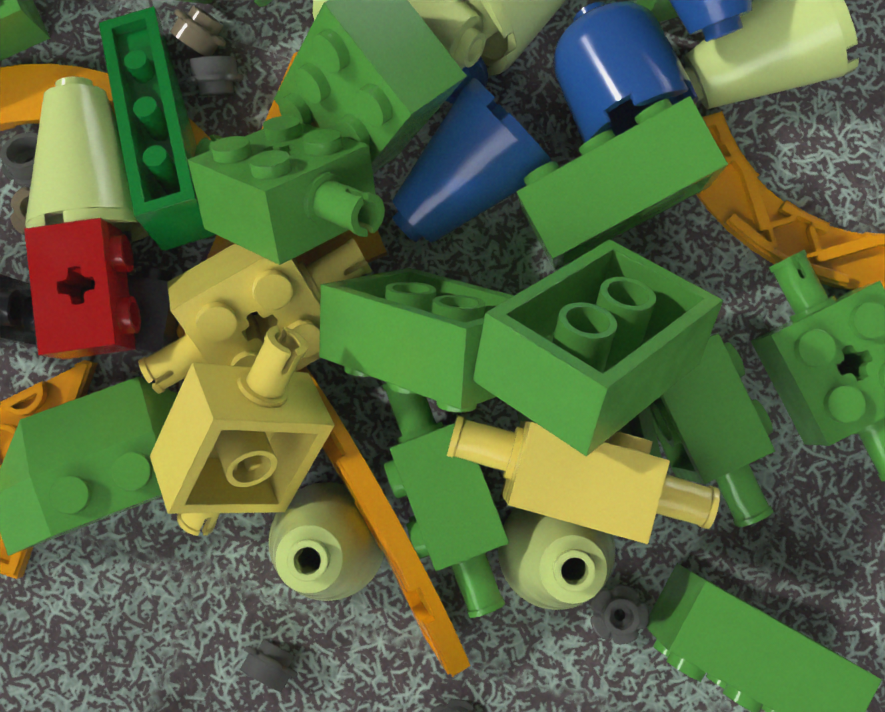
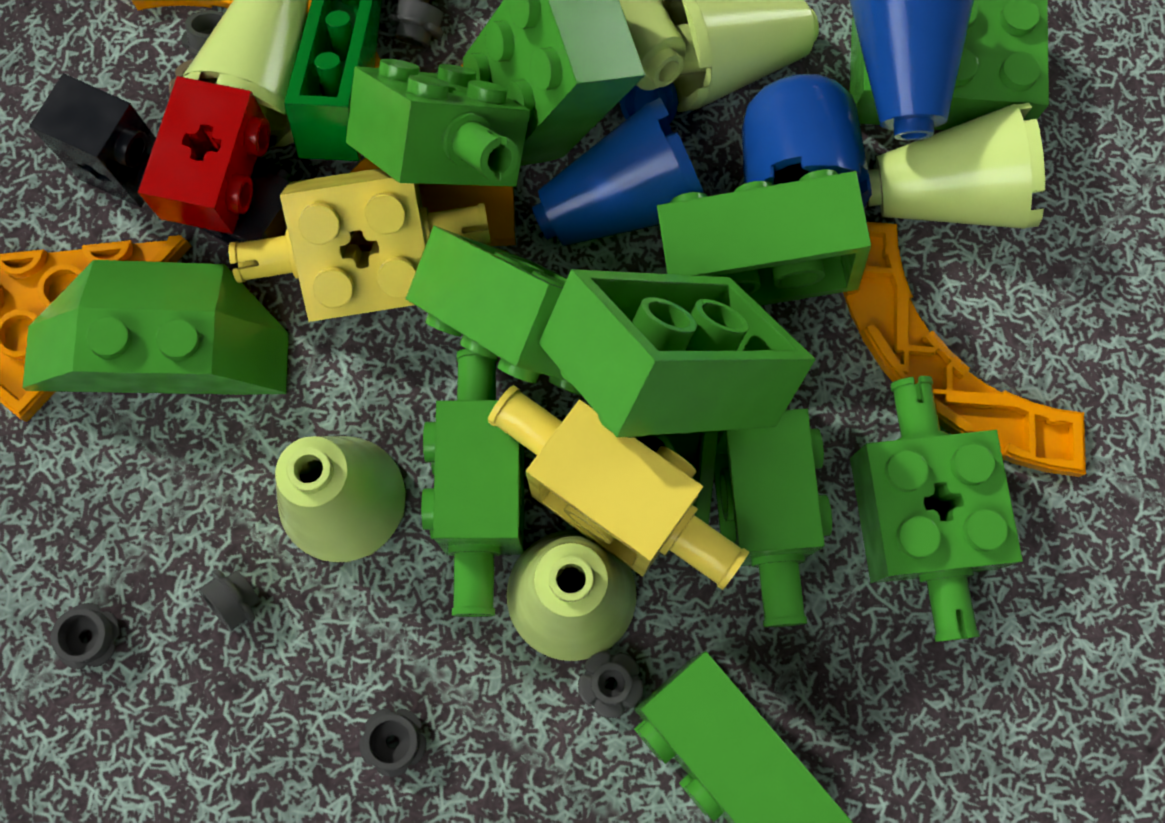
camera: 15 degrees right, 10 degrees down
light yellow brick [150,326,335,536] -> none
light orange tile [297,366,471,677] -> none

